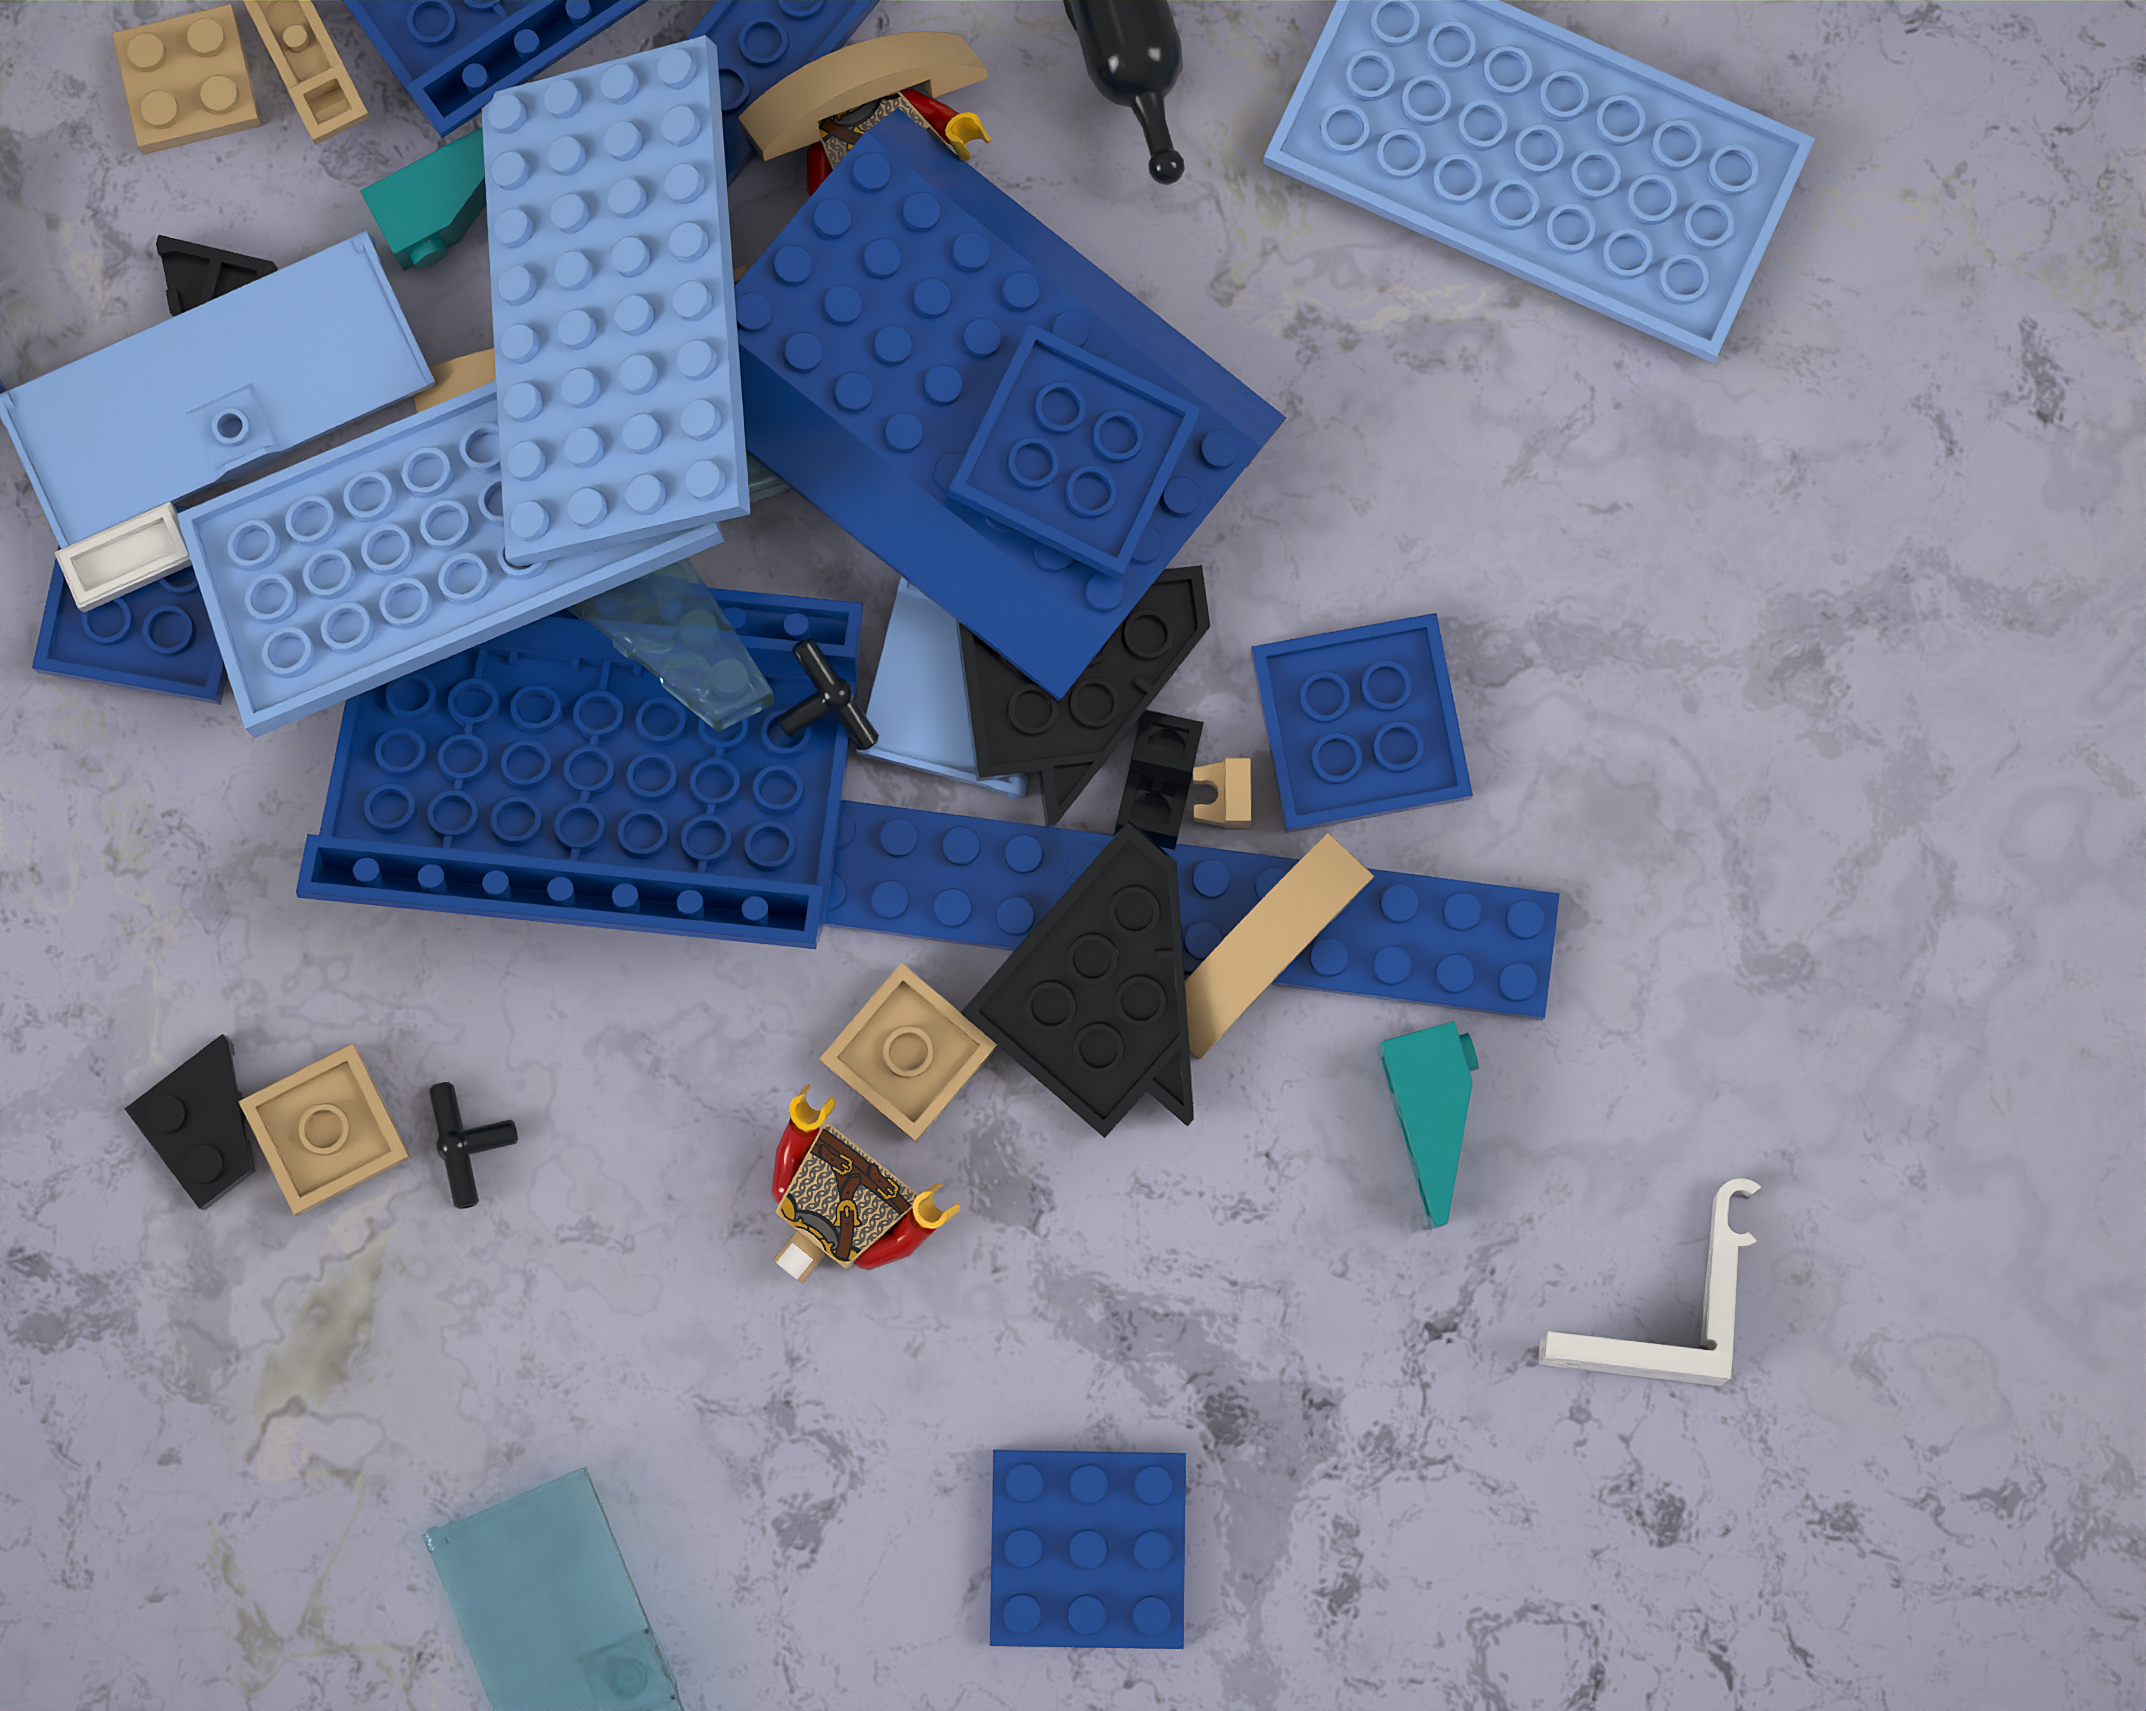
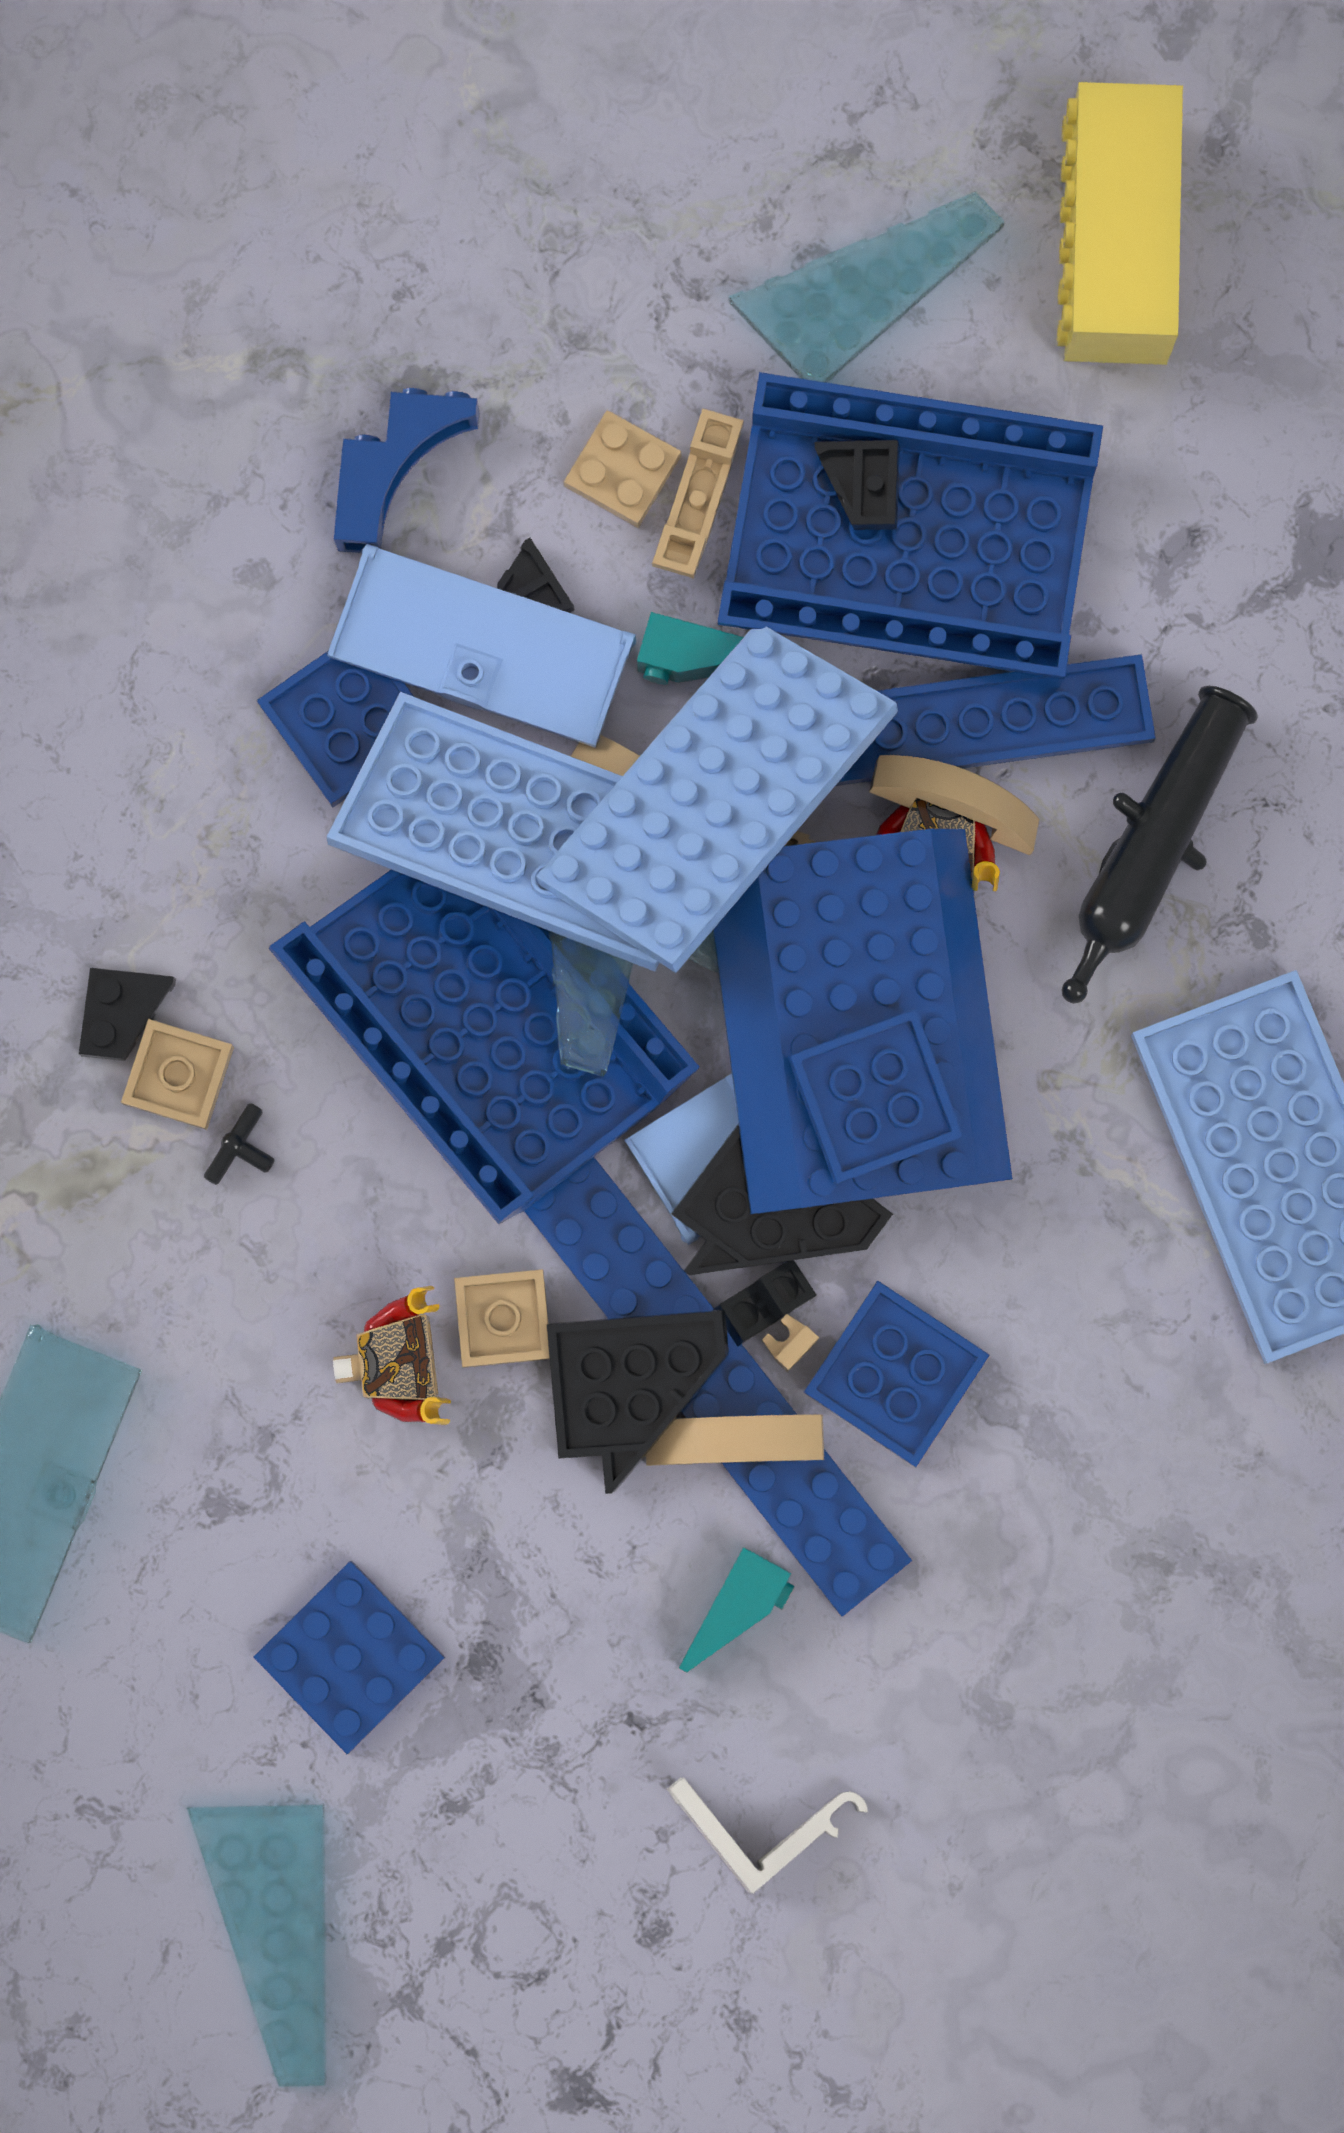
camera: 45 degrees right, 0 degrees up
white tile [54,502,192,613] -> none
black piece [778,637,879,751] -> none

